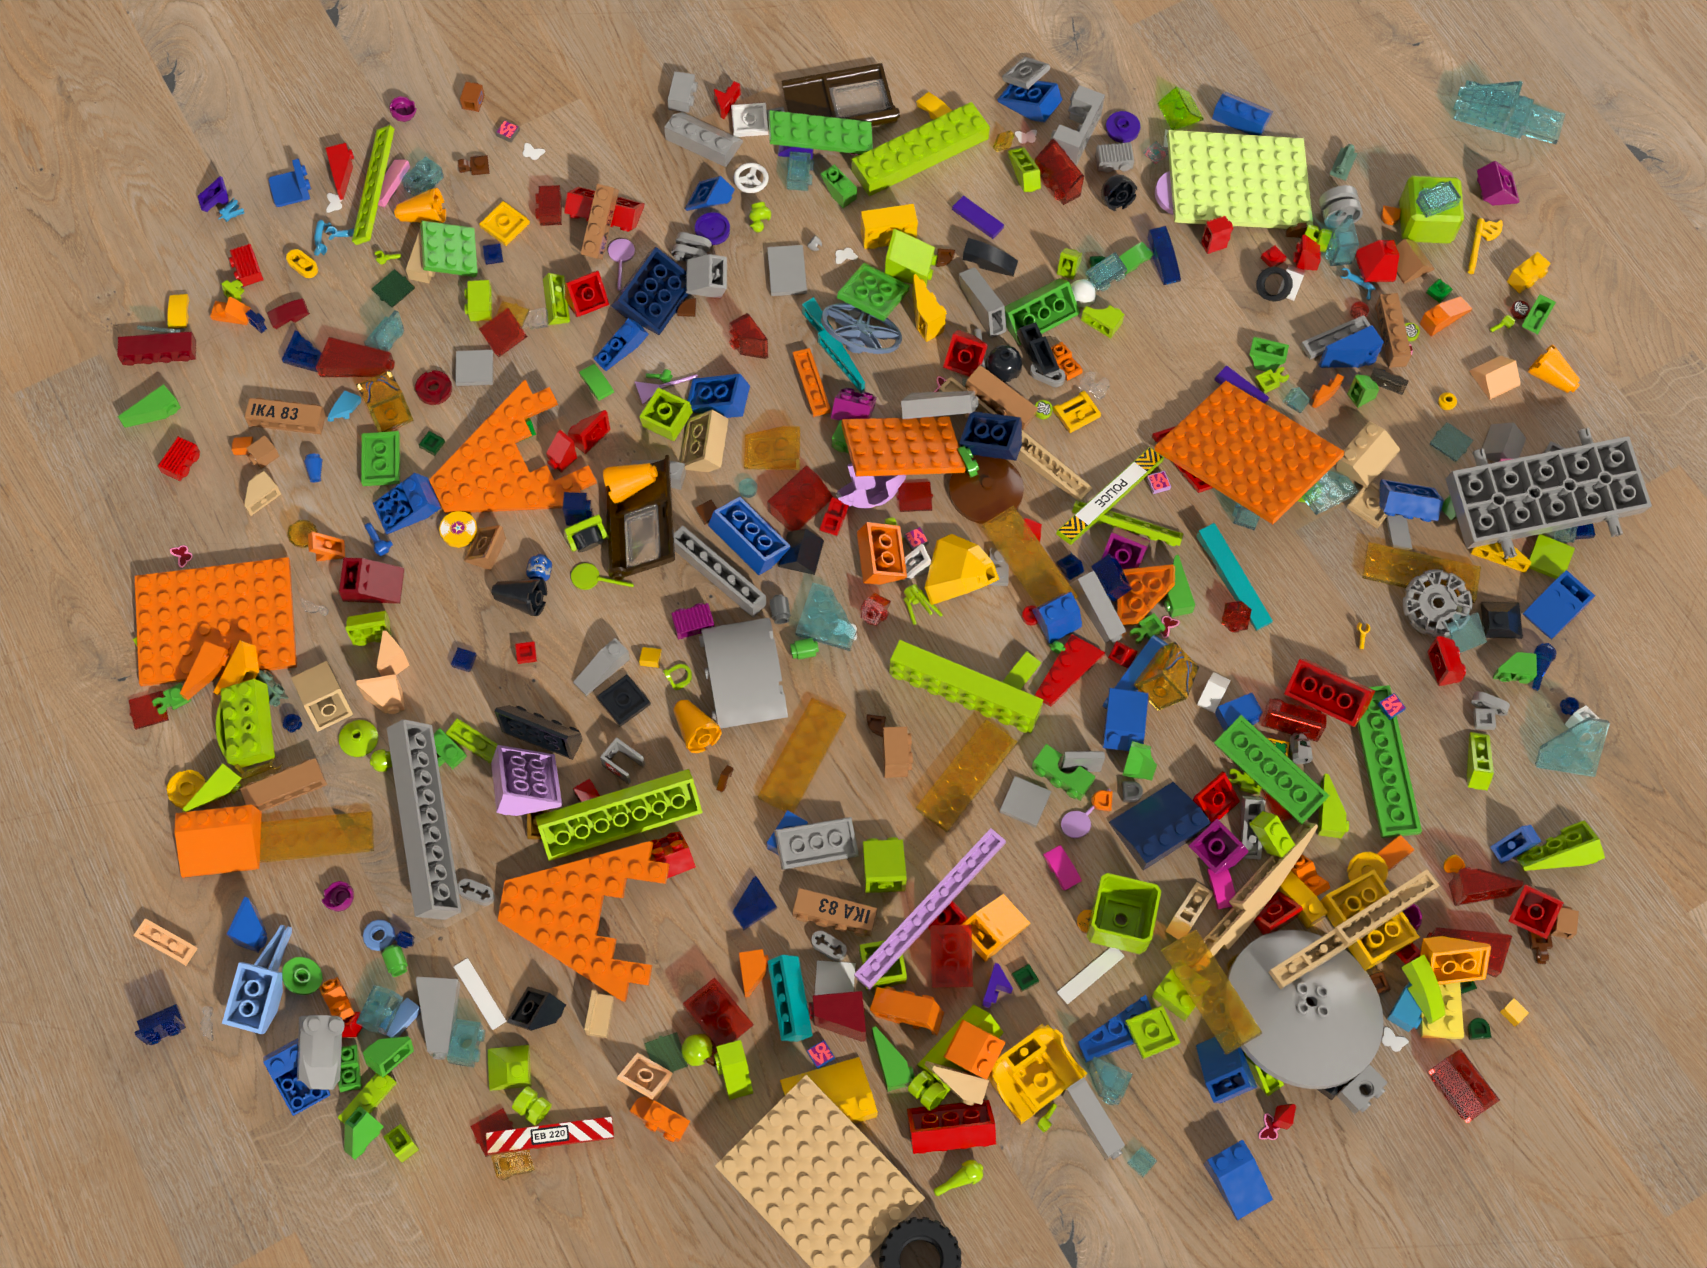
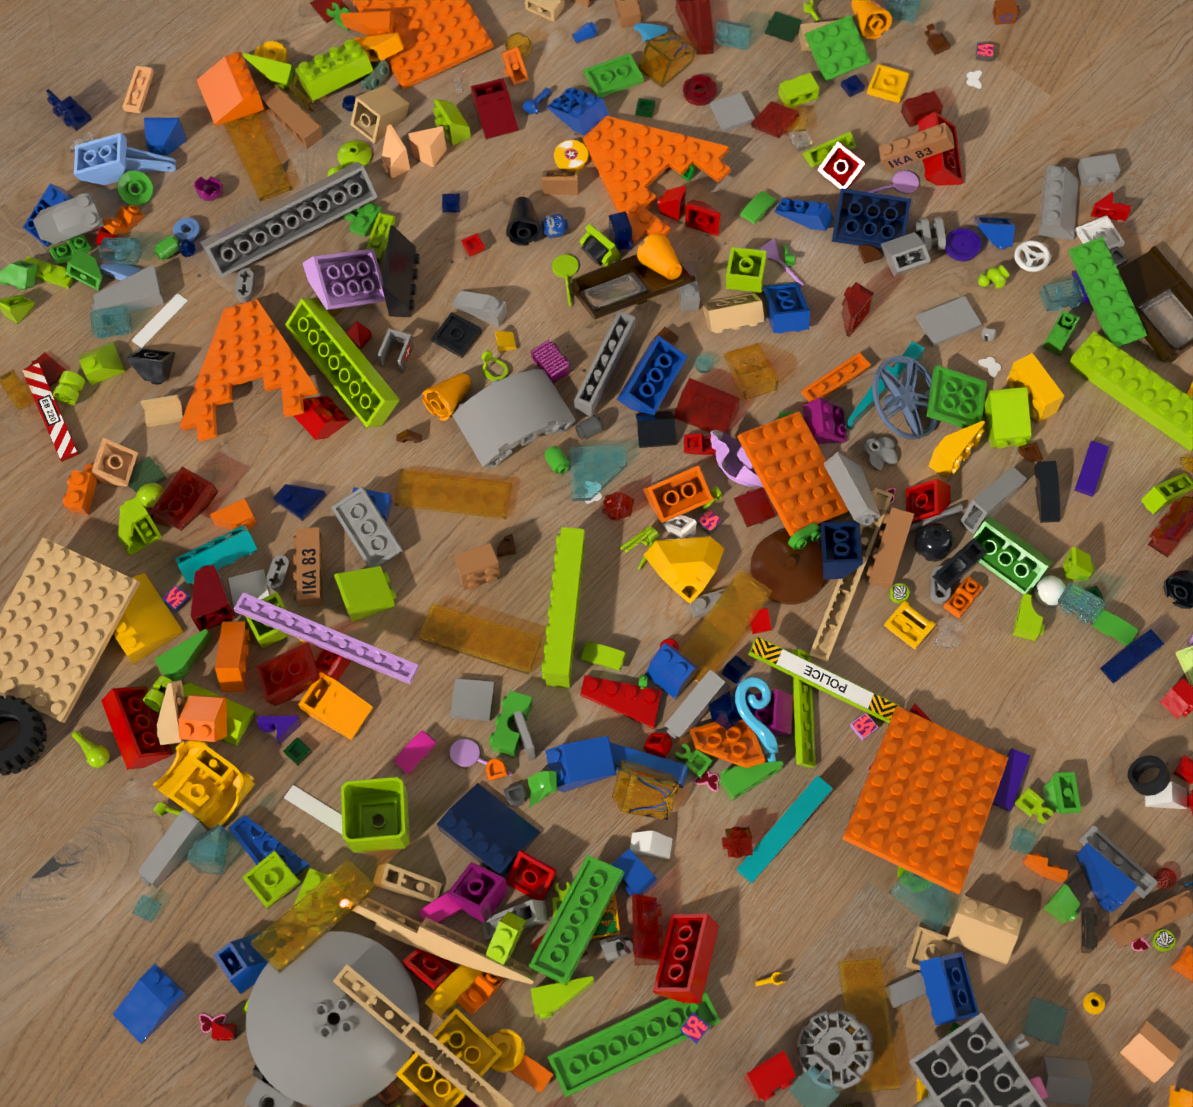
camera: 75 degrees right, 0 degrees up
none -> medium azure plant [735,676,779,762]
none -> light grey plate [864,437,898,470]

